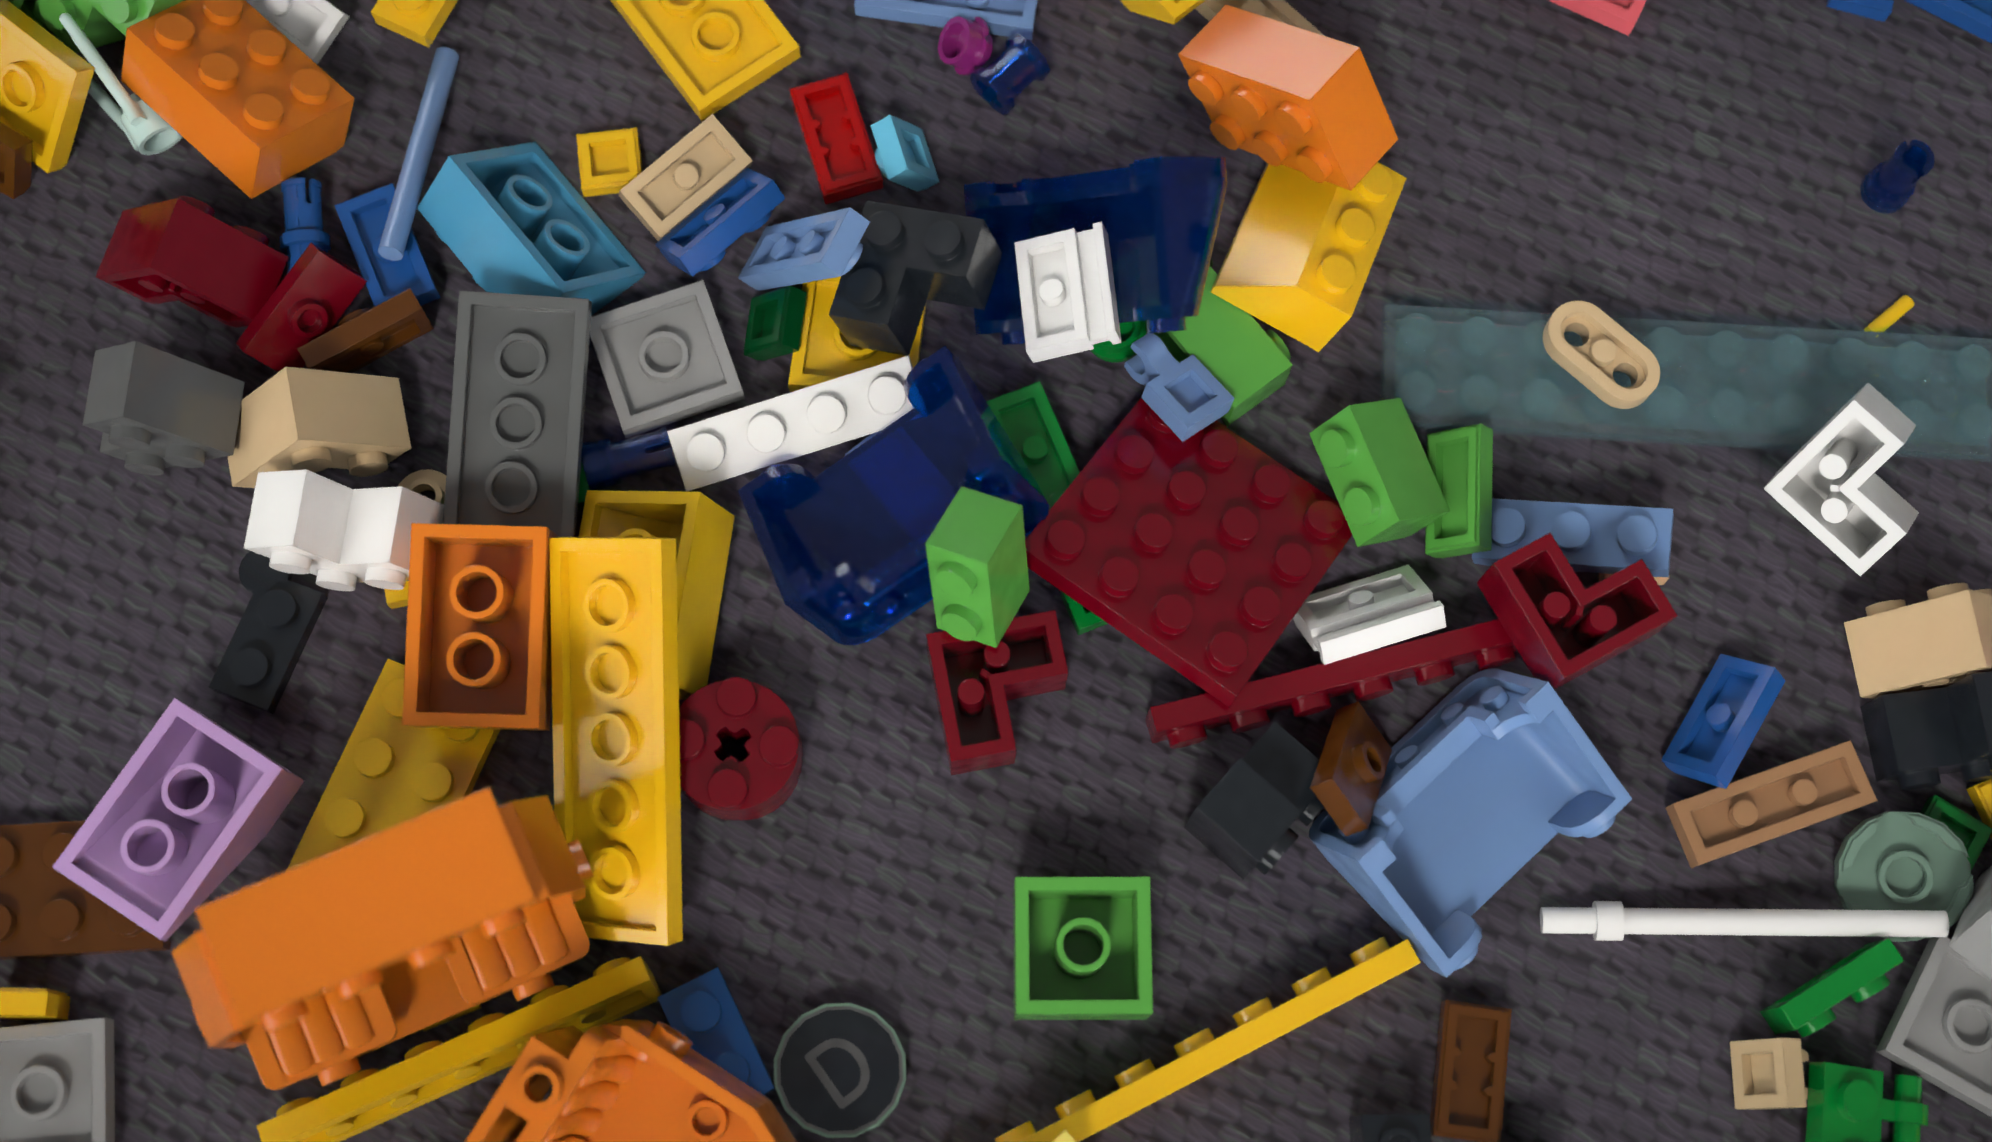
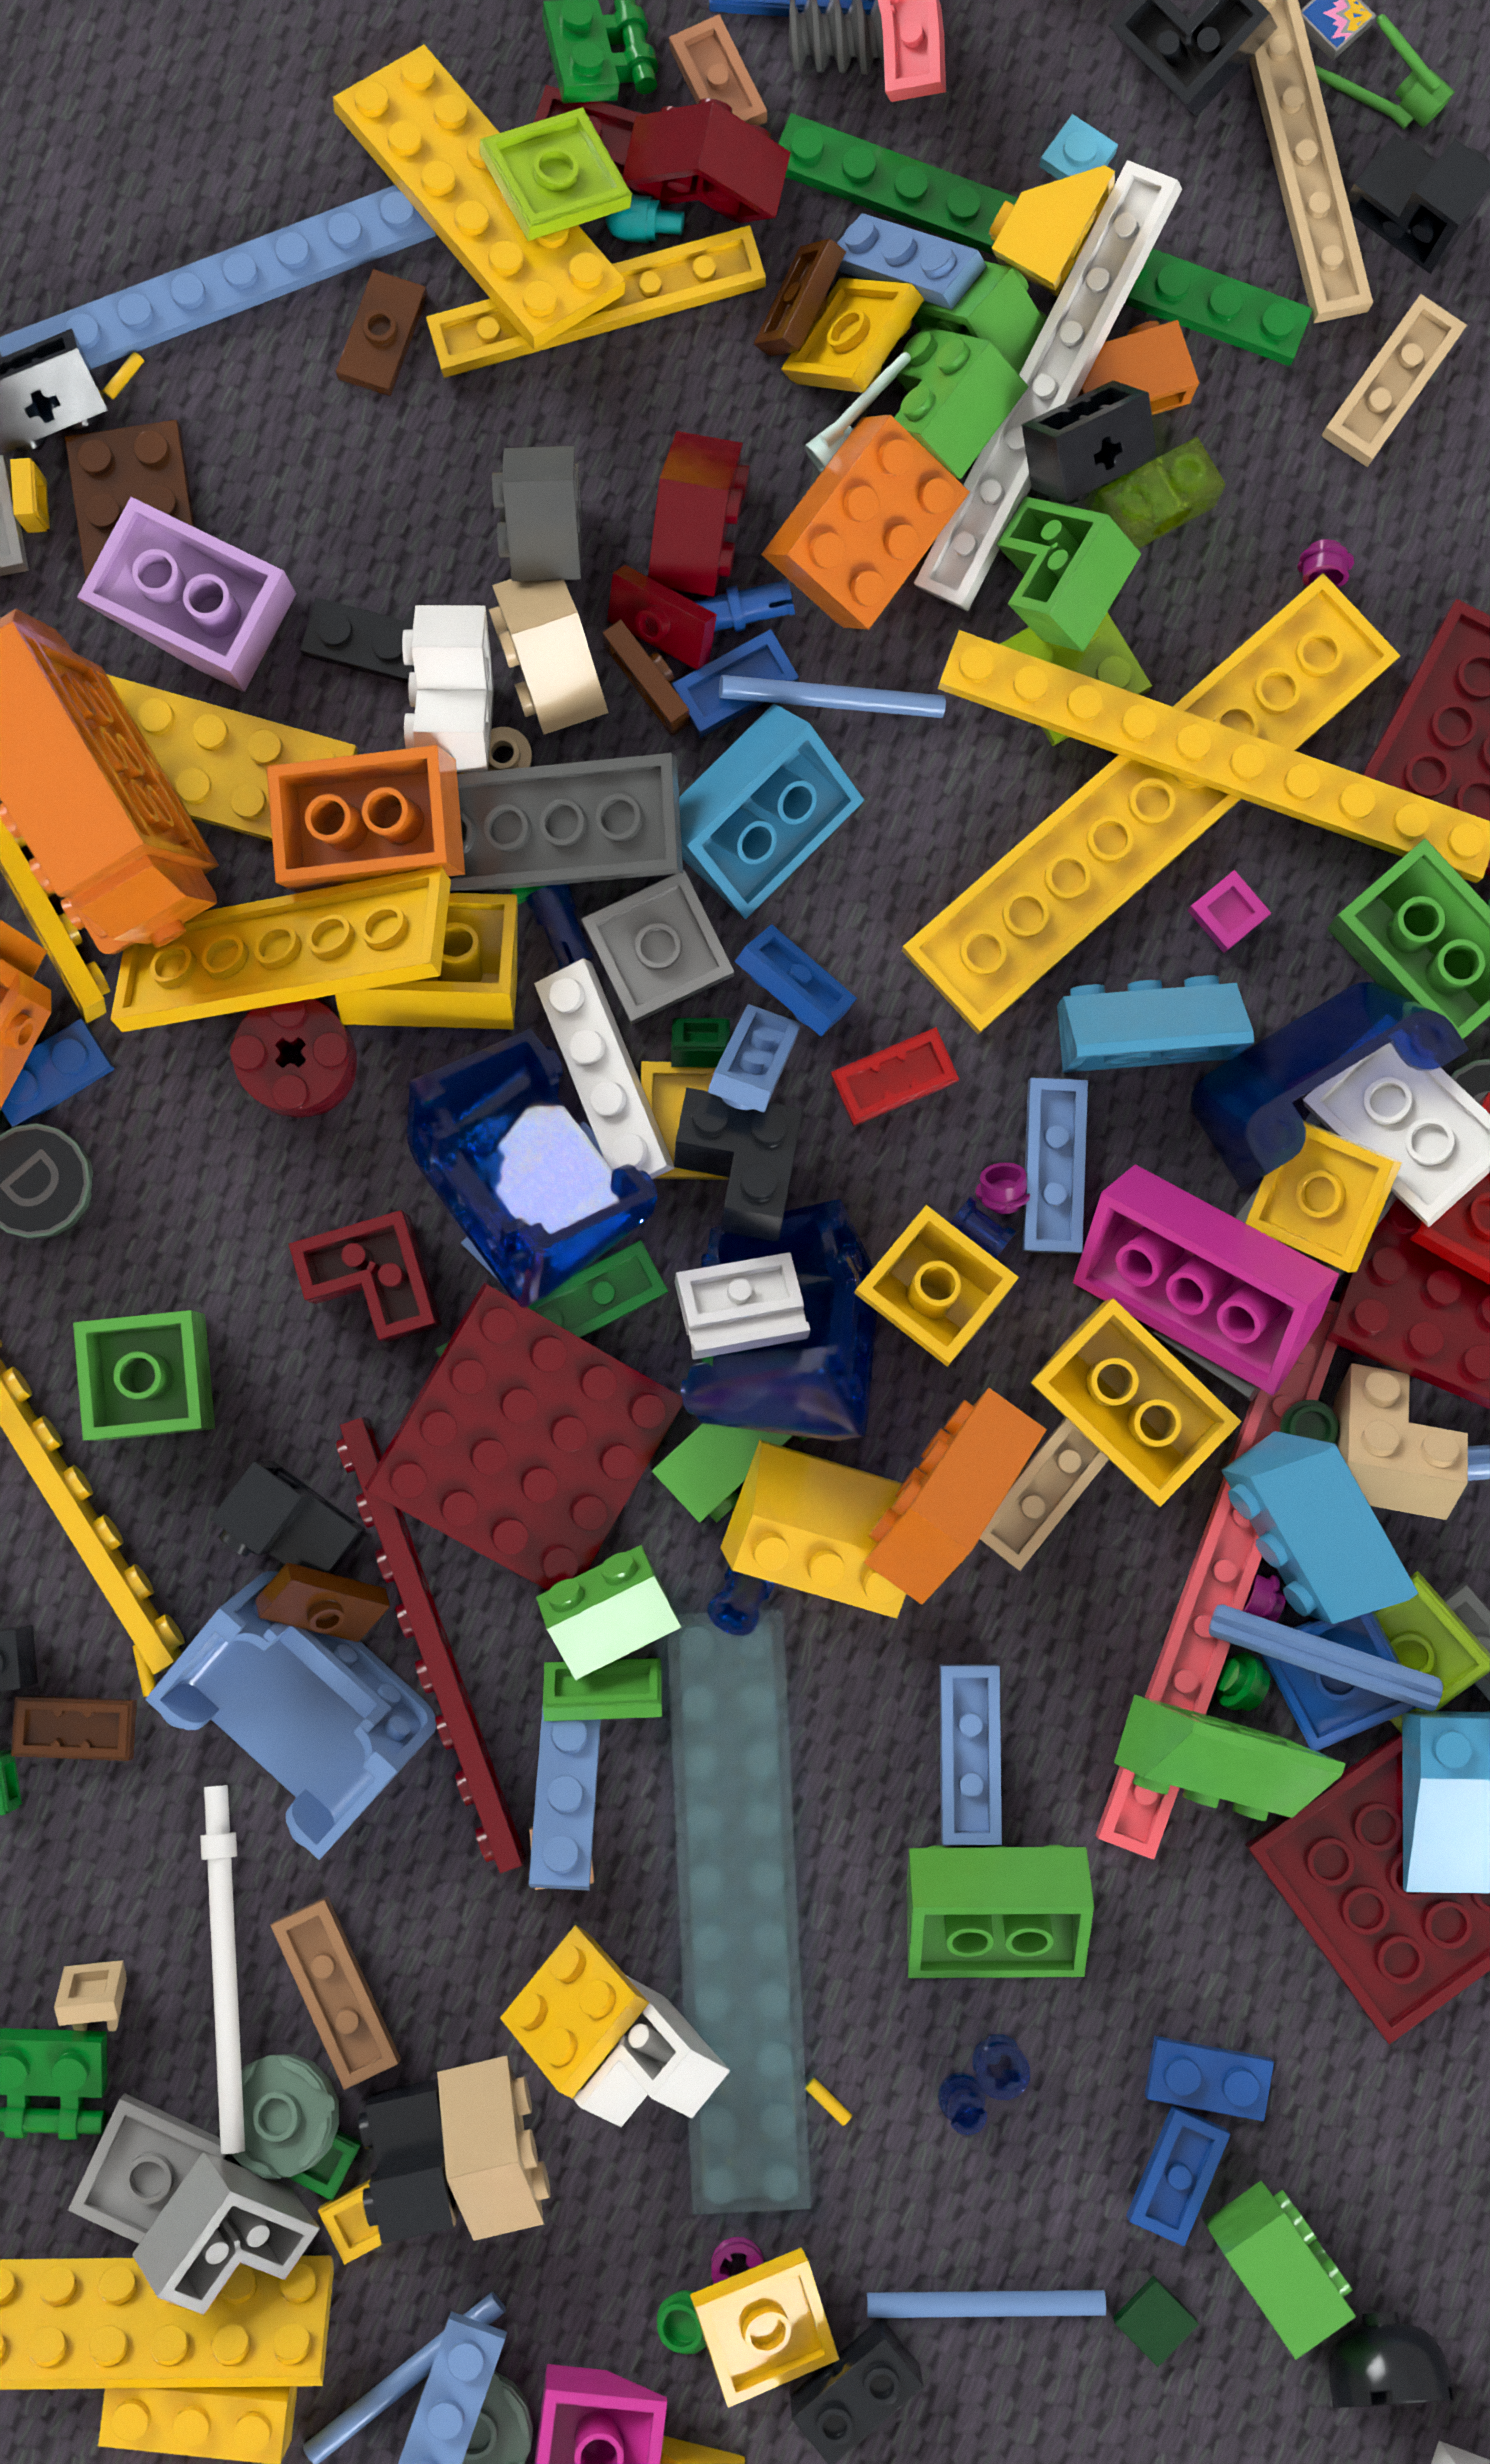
camera: 85 degrees right, 10 degrees up
yellow tile [576,127,643,197] -> none
tan plate [618,114,753,242] -> none
medium azure plate [871,115,939,192] -> none
bright green brick [925,486,1030,648] -> none
medium blue plate [1124,332,1235,442] -> none
white plate [1293,564,1446,665] -> none
dark red brick [1477,533,1678,690] -> none
tan plate [1543,301,1660,409] -> none
blue plate [1662,654,1785,789] -> none
green plate [1760,938,1904,1037] -> none
none -> yellow piece [132,1645,156,1697]
none -> yellow plate [500,1925,649,2099]
none -> clear blue bush [707,1565,776,1636]
none -> yellow slope [854,1205,1019,1367]
none -> bright green slope [907,1845,1094,1978]
none -> medium blue plate [939,1664,1002,1845]
none -> clear blue bush [972,2034,1030,2100]

